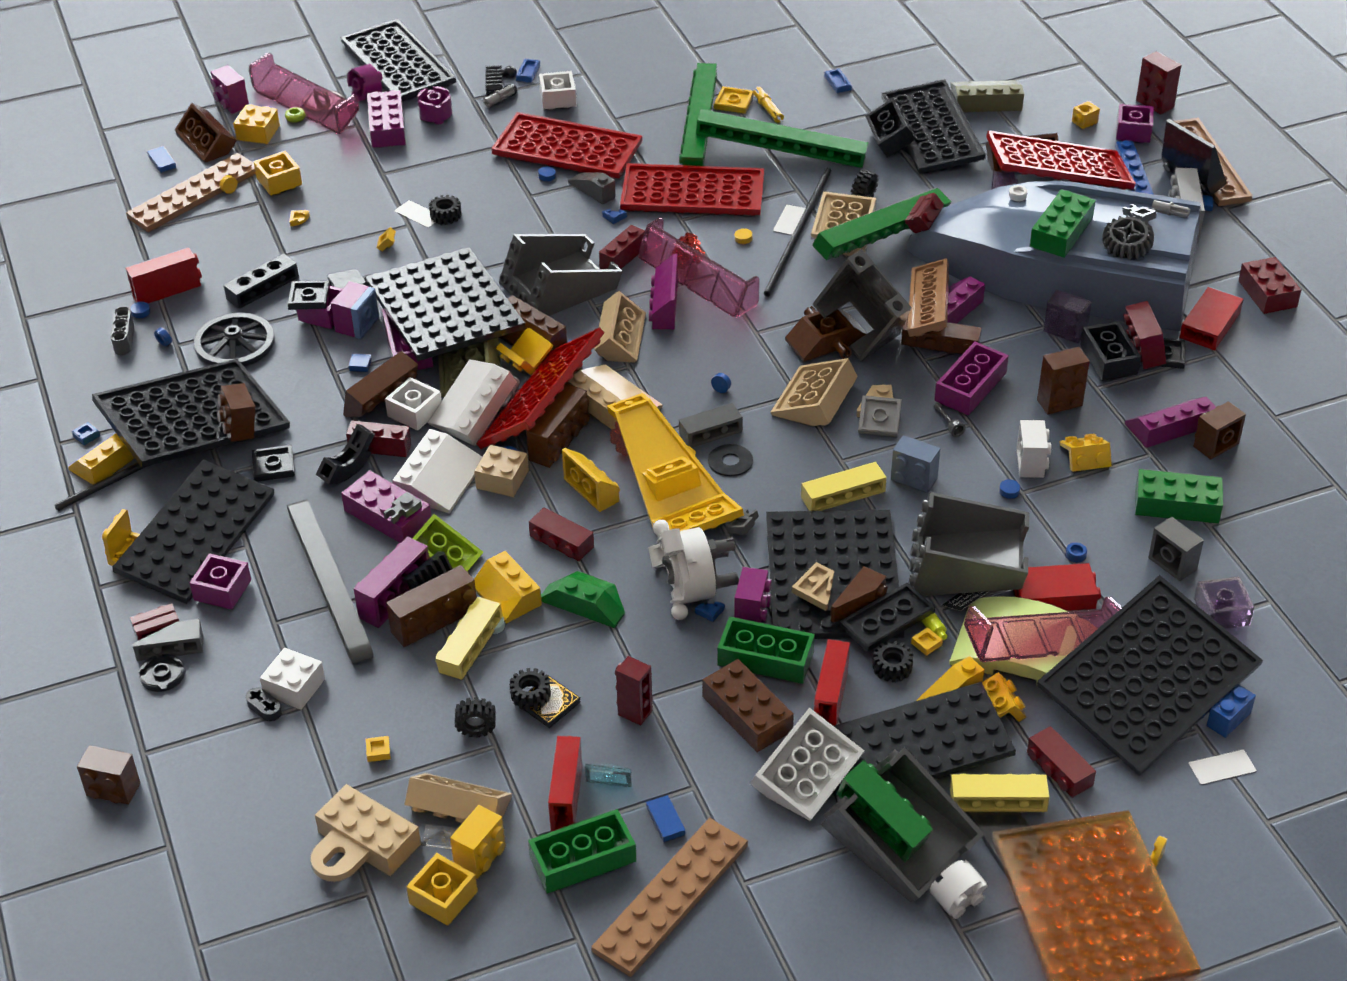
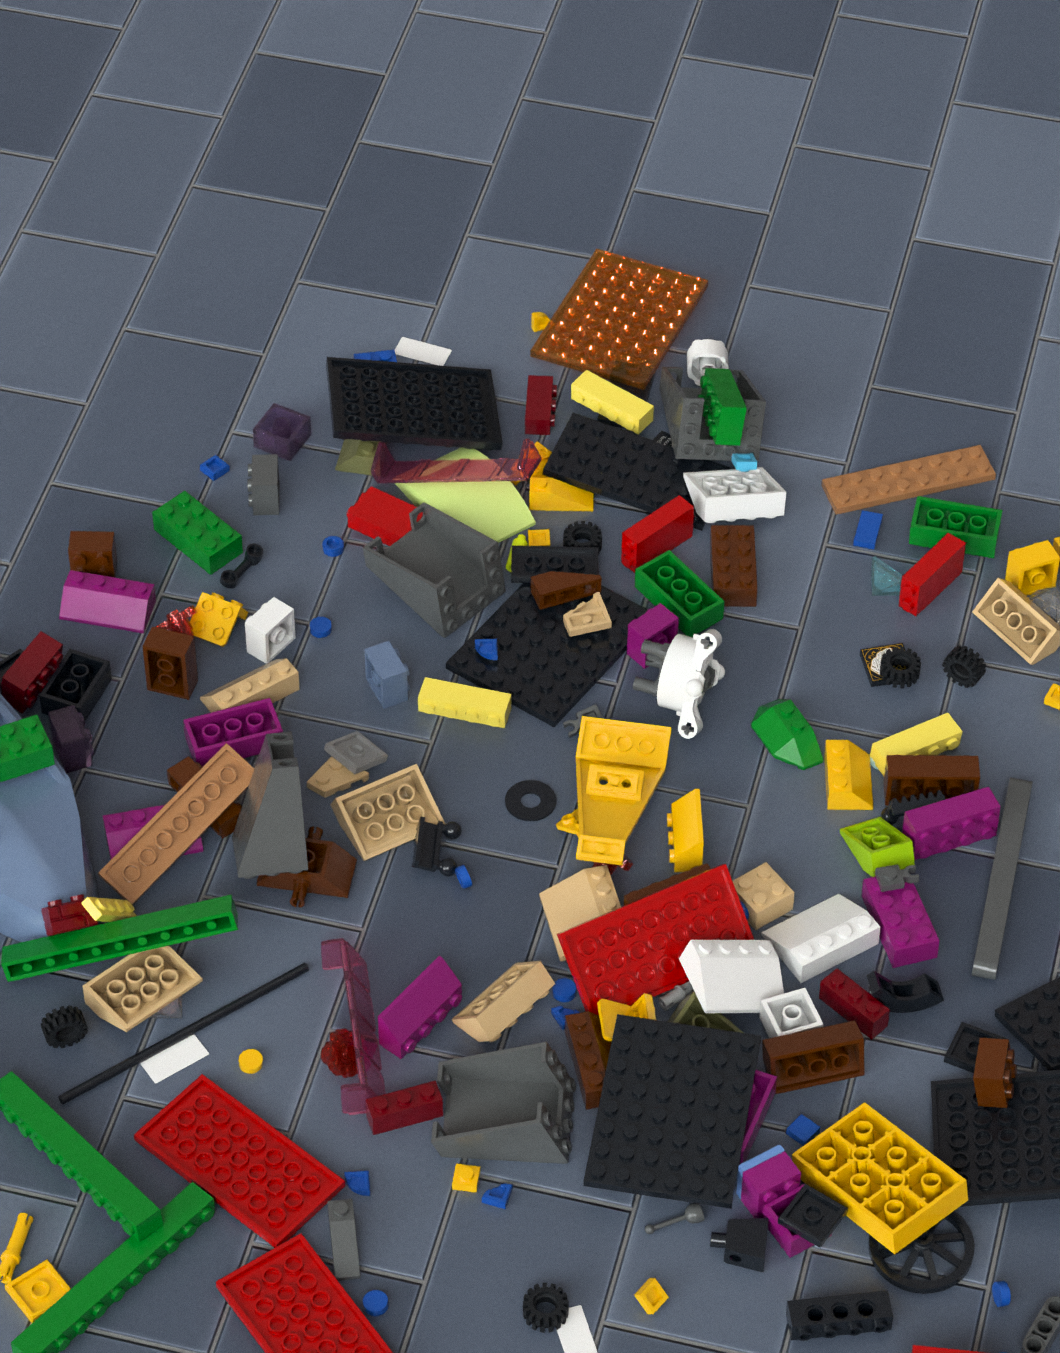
camera: 145 degrees left, 5 degrees up
dark red brick [529,507,594,561] -> none
dark red brick [615,656,653,726] -> none
dark grey brick [679,403,743,448] -> none
dark grey hinge [934,403,965,437] -> none
none -> light yellow plate [81,897,137,922]
none -> clear red plant [155,605,197,636]
none -> blue tile [200,455,230,481]
none -> tan slope [200,658,300,713]
none -> black bar [220,543,263,589]
none -> black gear [412,817,462,877]
none -> blue tile [475,639,498,660]
none -> blue tile [552,978,576,1002]
none -> medium azure plate [731,453,757,472]
none -> yellow brick [791,1102,968,1254]

